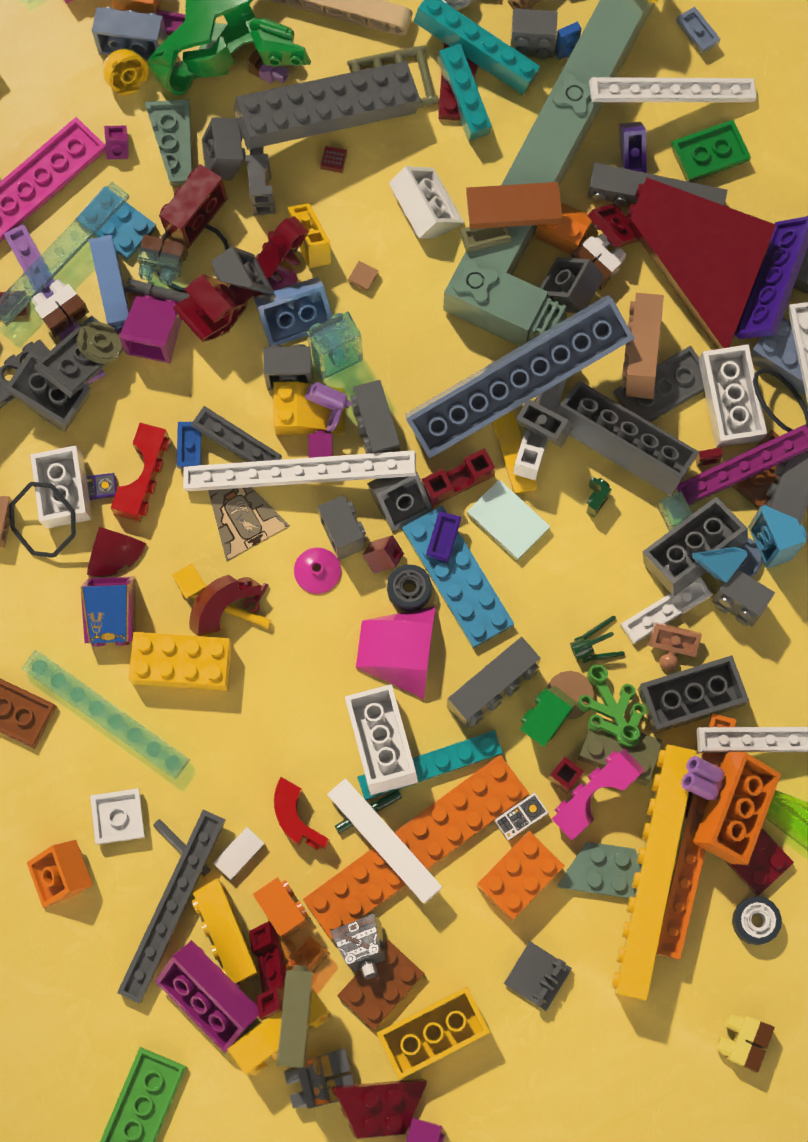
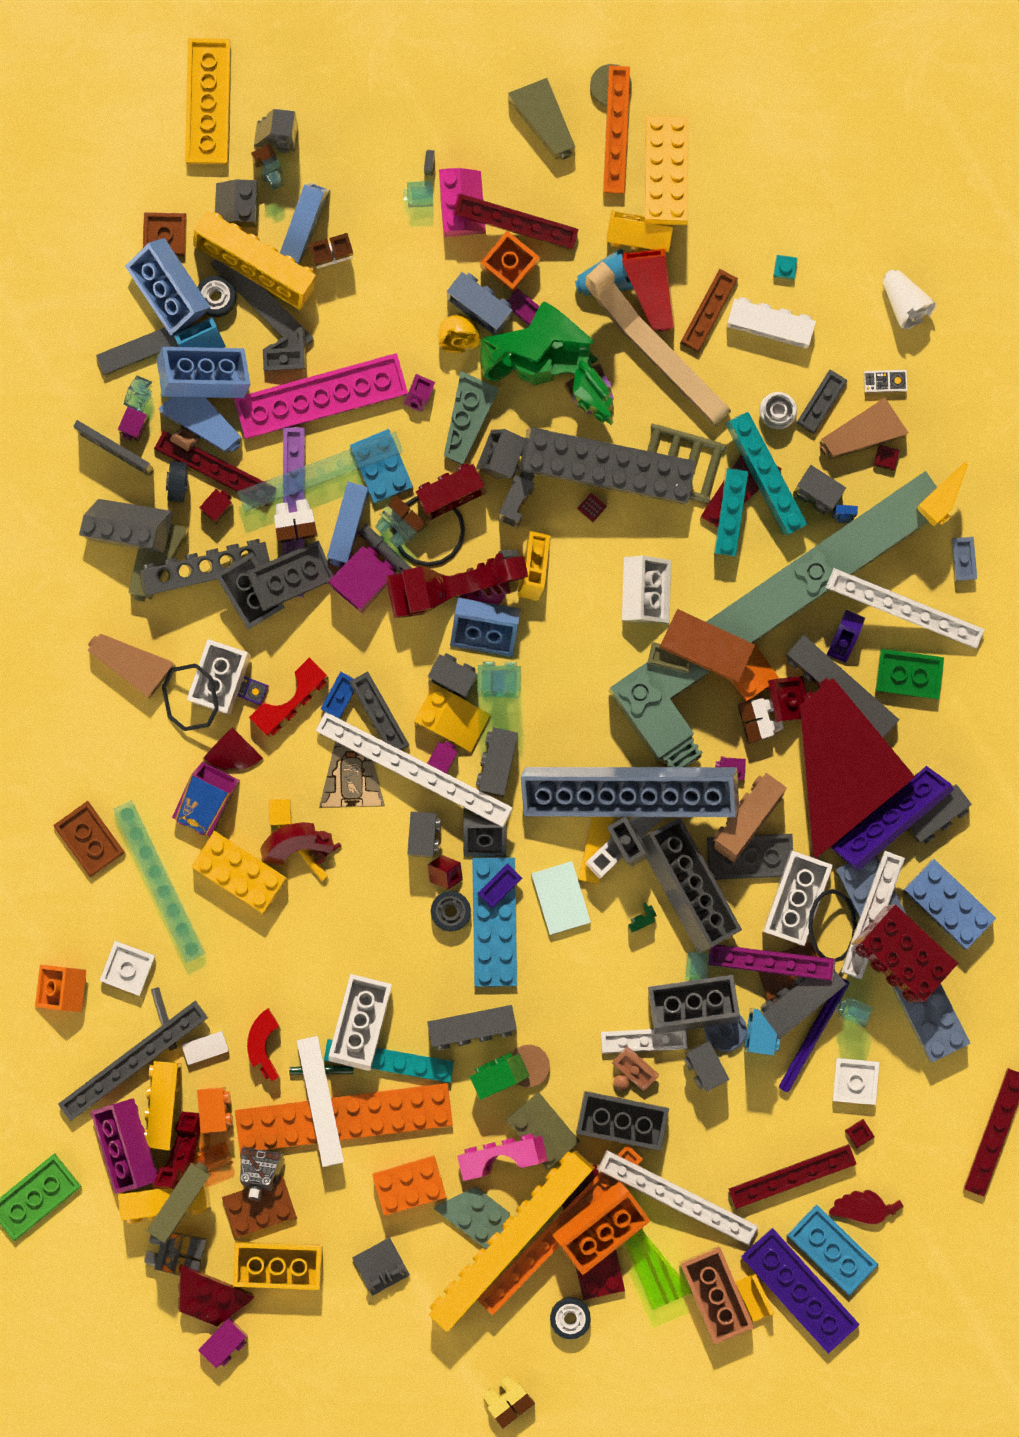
camera: 25 degrees right, 10 degrees up
olive tile [76,322,123,364] -> none
dark grey slope [211,246,274,295] -> none
dark pink dish [294,548,341,594] -> none
medium lavender piece [305,382,352,432] -> none
medium nougat tile [348,261,379,292] -> none
dark pink wedge [356,606,435,700] -> none
dark red arch [422,448,496,507] -> none
tile [494,793,548,841] -> none
dark grey brick [540,257,604,313] -> none
dark red brick [548,756,584,794] -> none
dark green plant [570,616,625,663] -> none
bright green plant [577,665,646,747] -> none
medium lavender piece [681,756,725,800] -> none
dark azure slope [692,547,747,583] -> none
dark red tile [695,447,723,467] -> none

